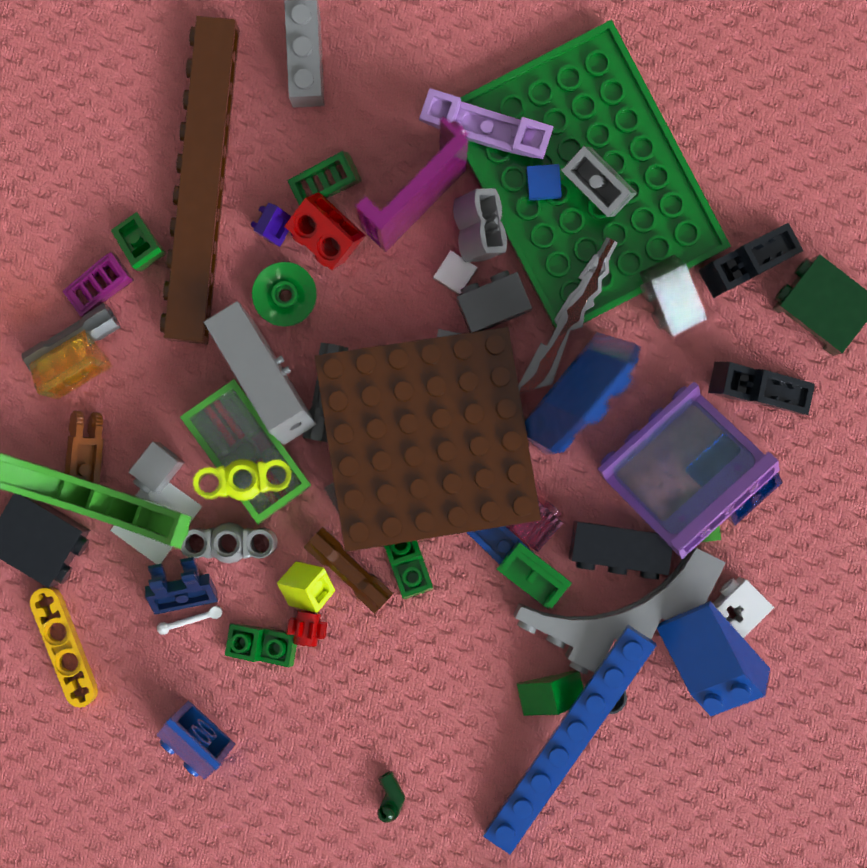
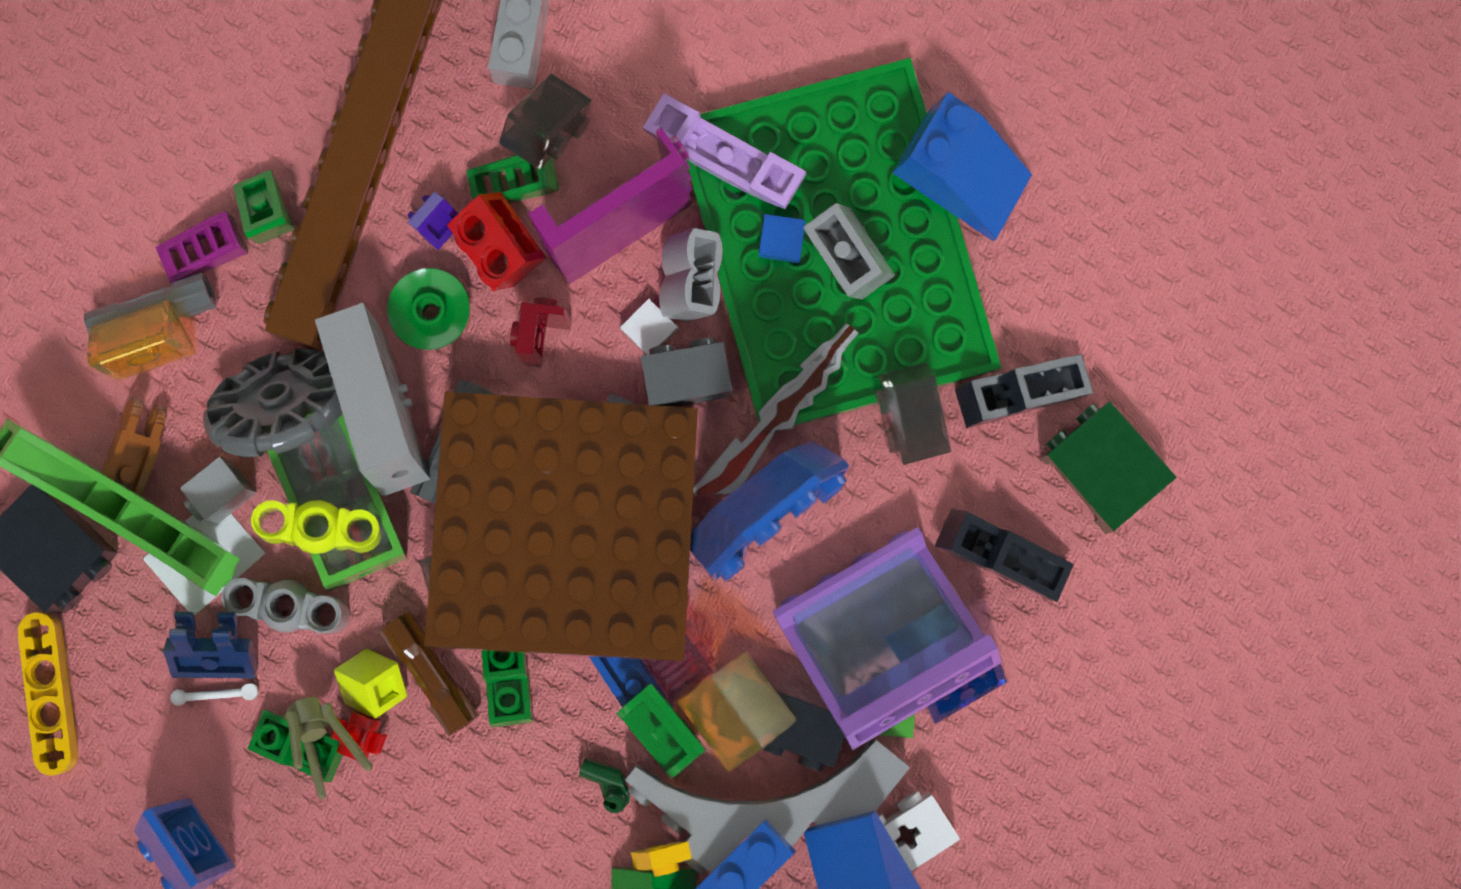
camera: 15 degrees right, 5 degrees down
none -> dark grey plate [203,348,343,457]
none -> olive plant [285,697,373,799]
none -> clear smoke brick [499,73,592,170]
none -> dark red bracket [510,297,572,367]
none -> dark green arm [578,757,630,814]
none -> yellow plate [630,841,692,877]
none -> clear yellow slope [677,651,797,772]
none -> blue slope [892,92,1032,241]

